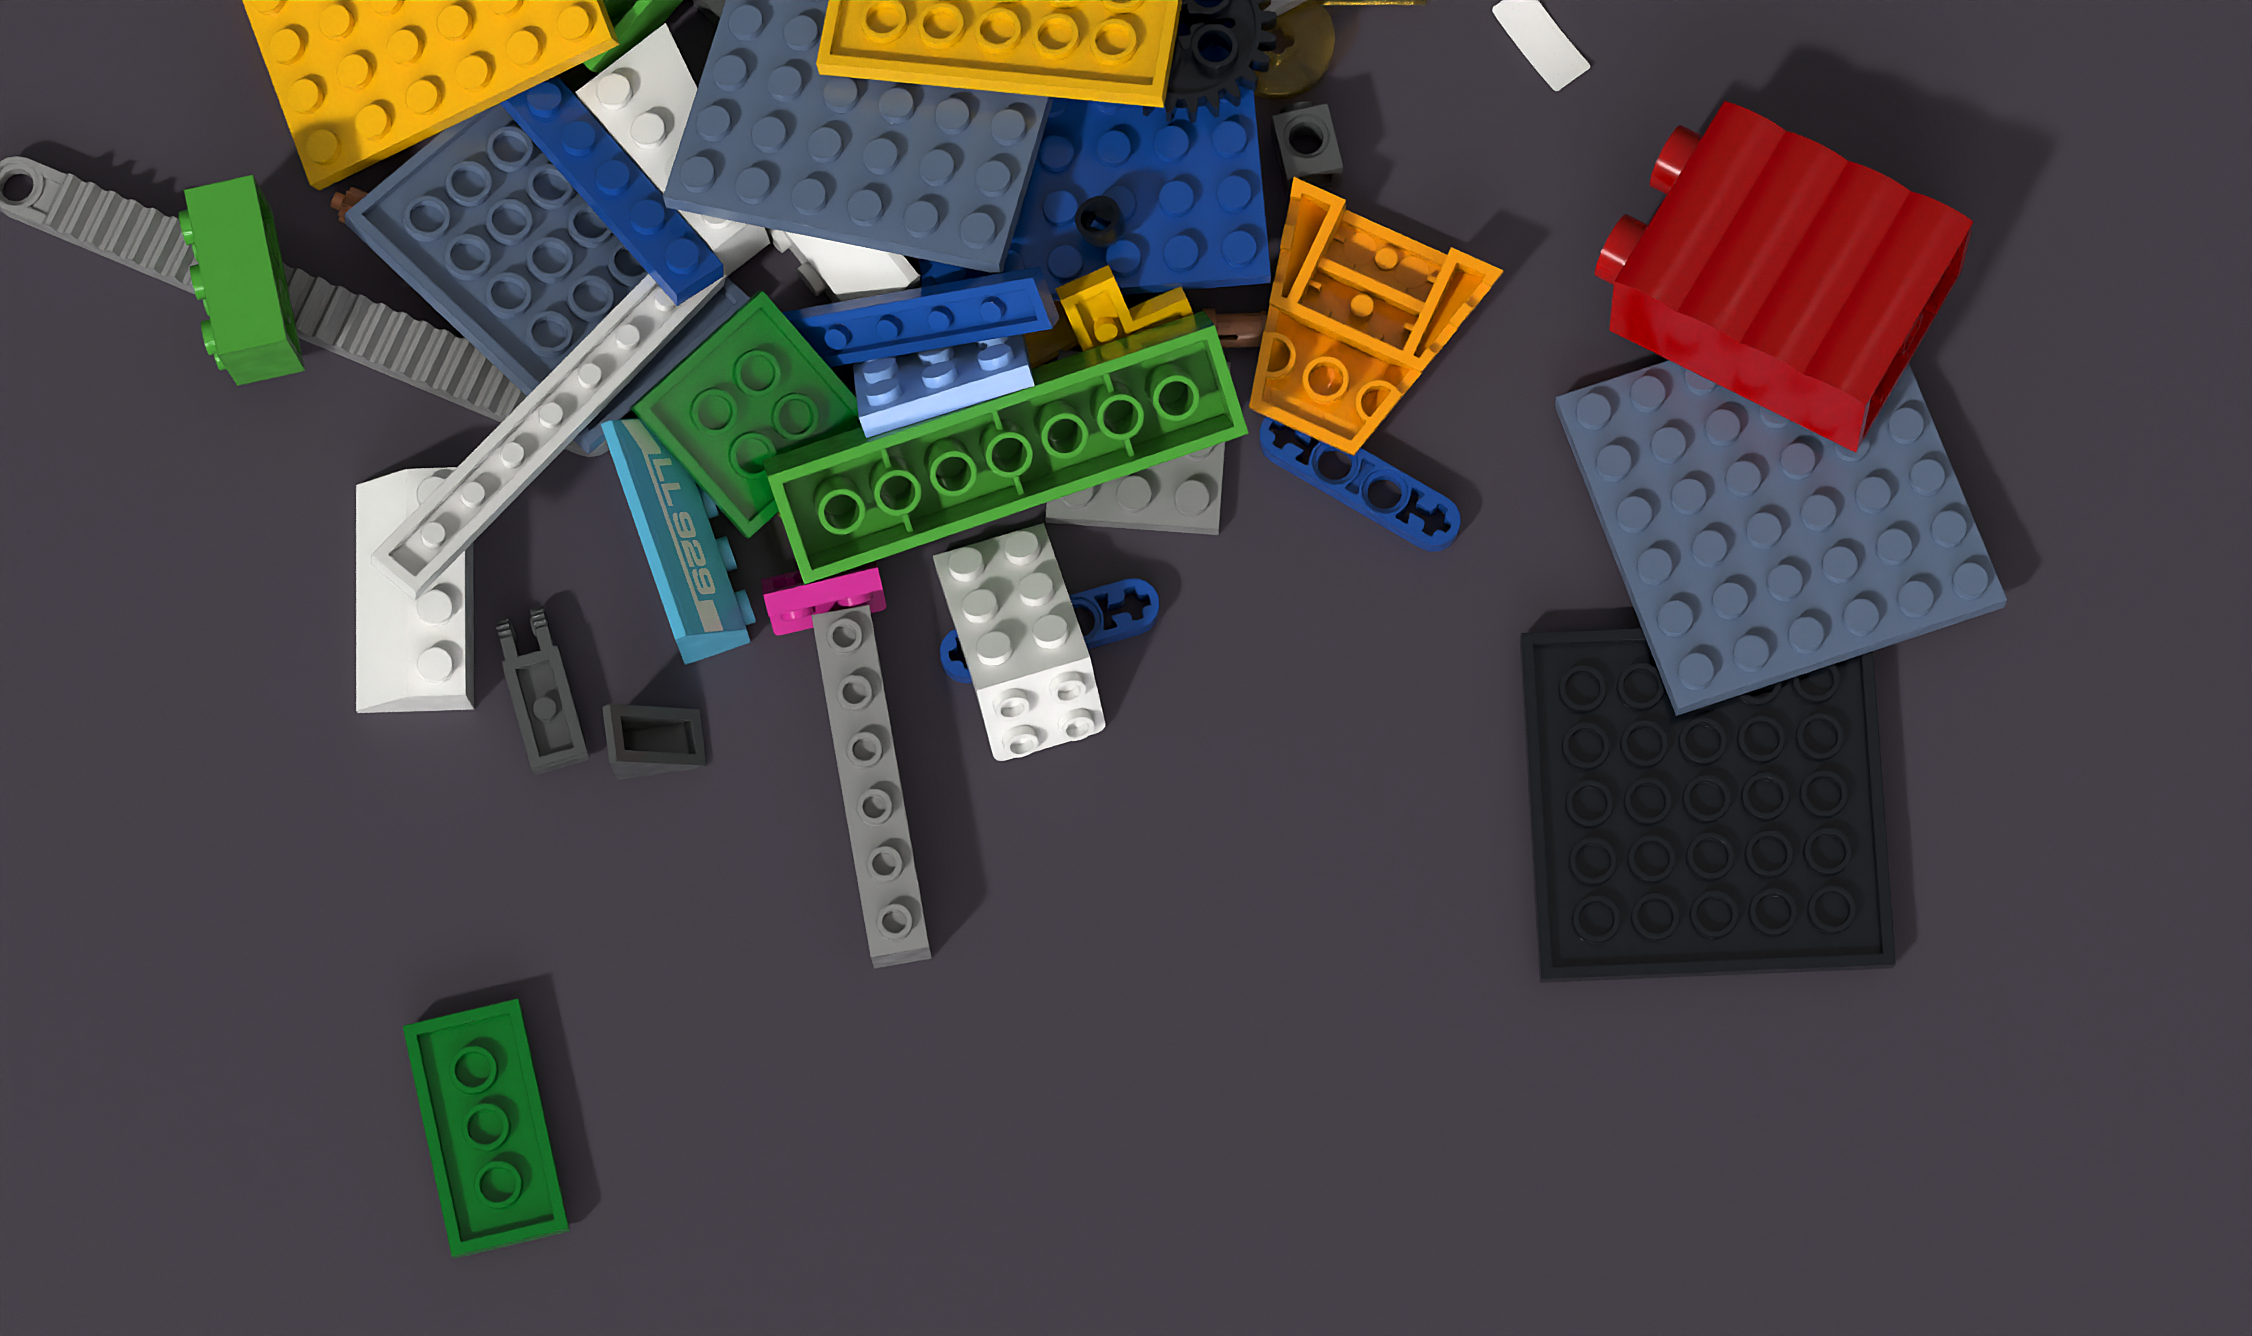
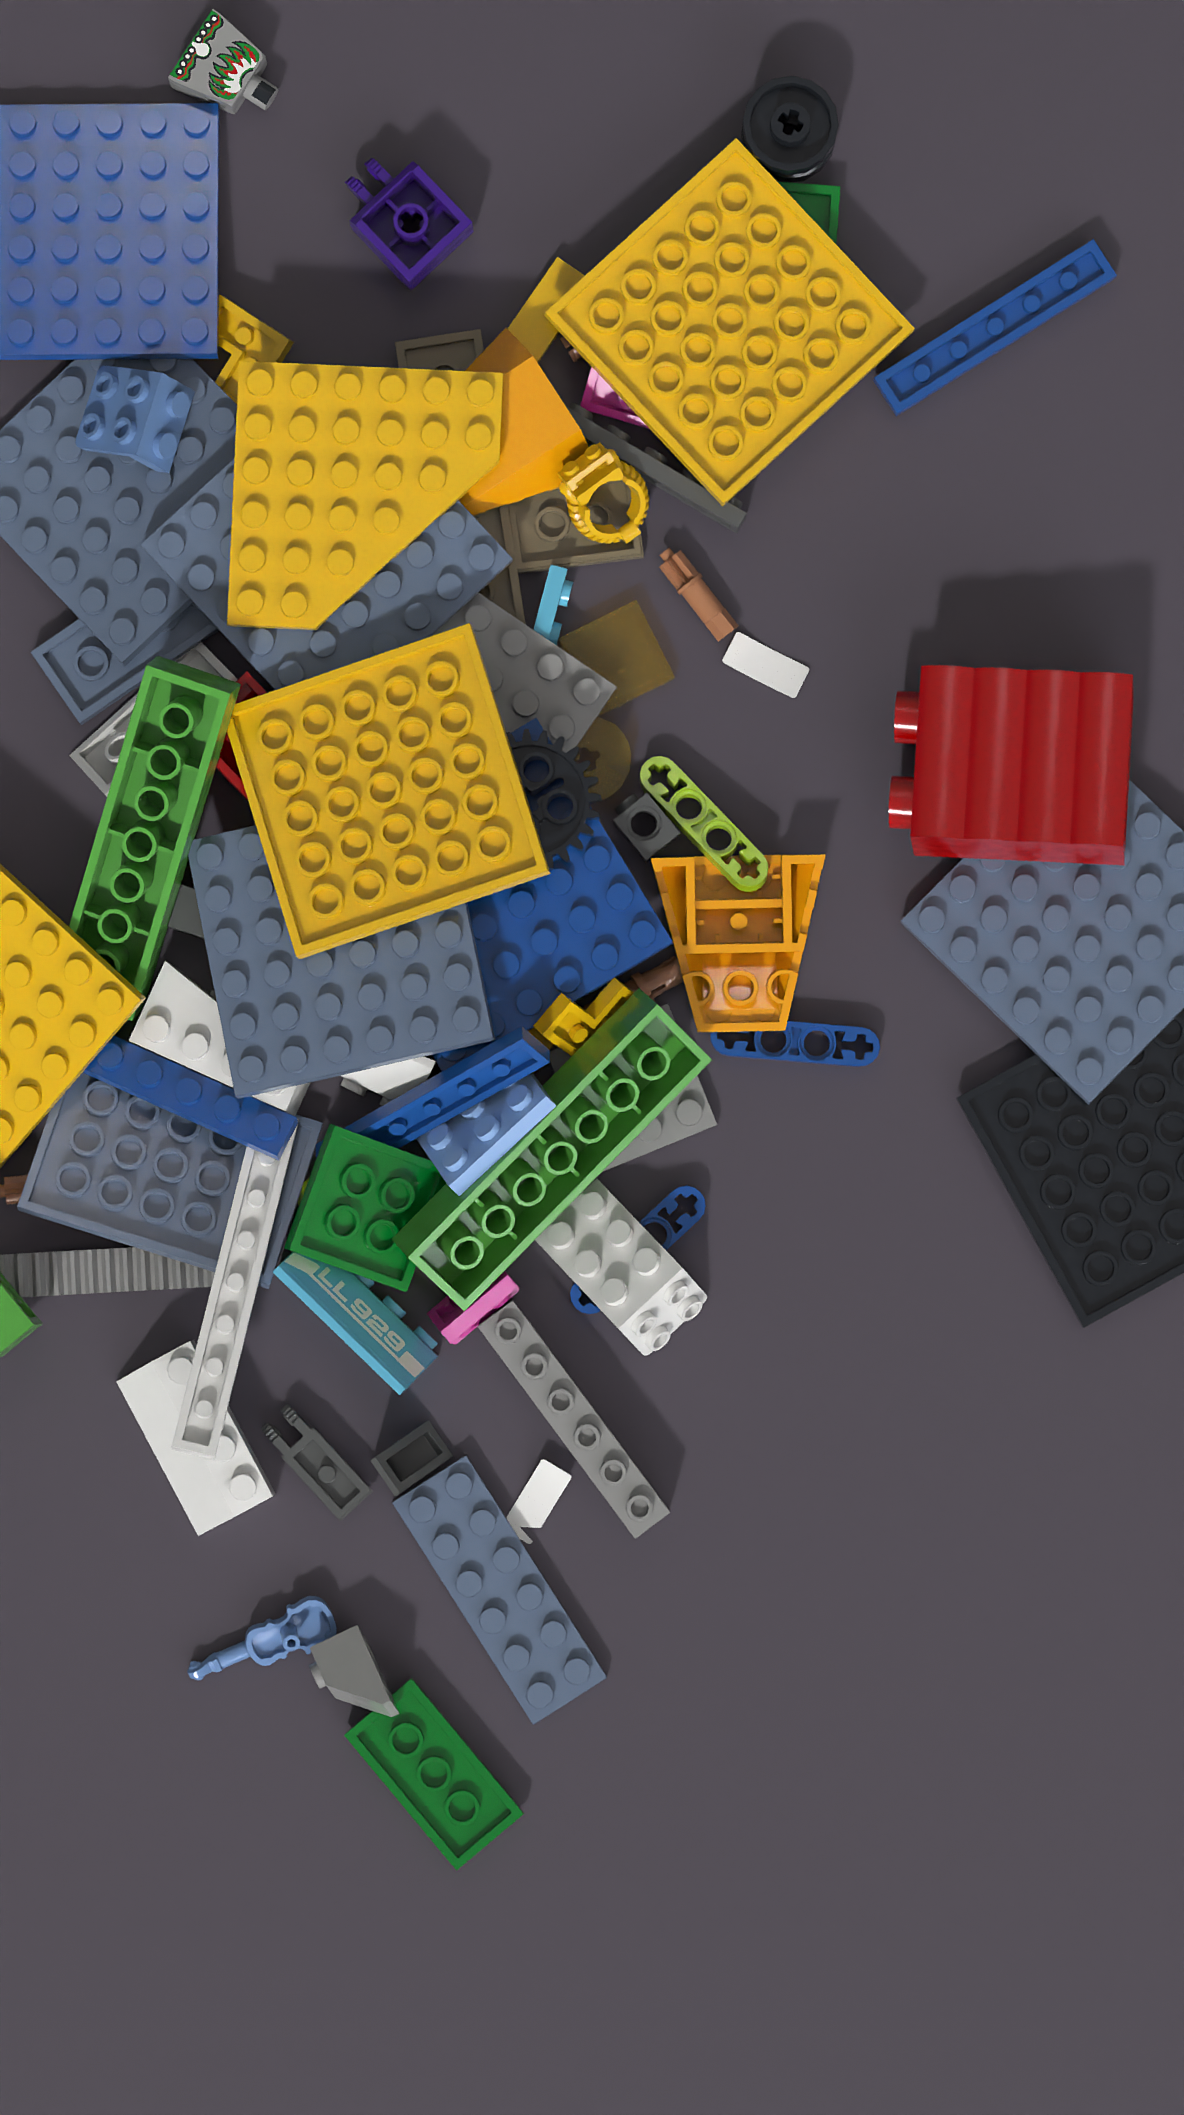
camera: 30 degrees left, 10 degrees up
black hinge [1075,196,1126,248] -> none
none -> medium blue piece [187,1596,336,1681]
none -> light grey slope [309,1625,400,1717]
none -> sand blue plate [392,1455,607,1725]
none -> white sticker [506,1459,571,1544]
none -> lime beam [640,756,769,892]

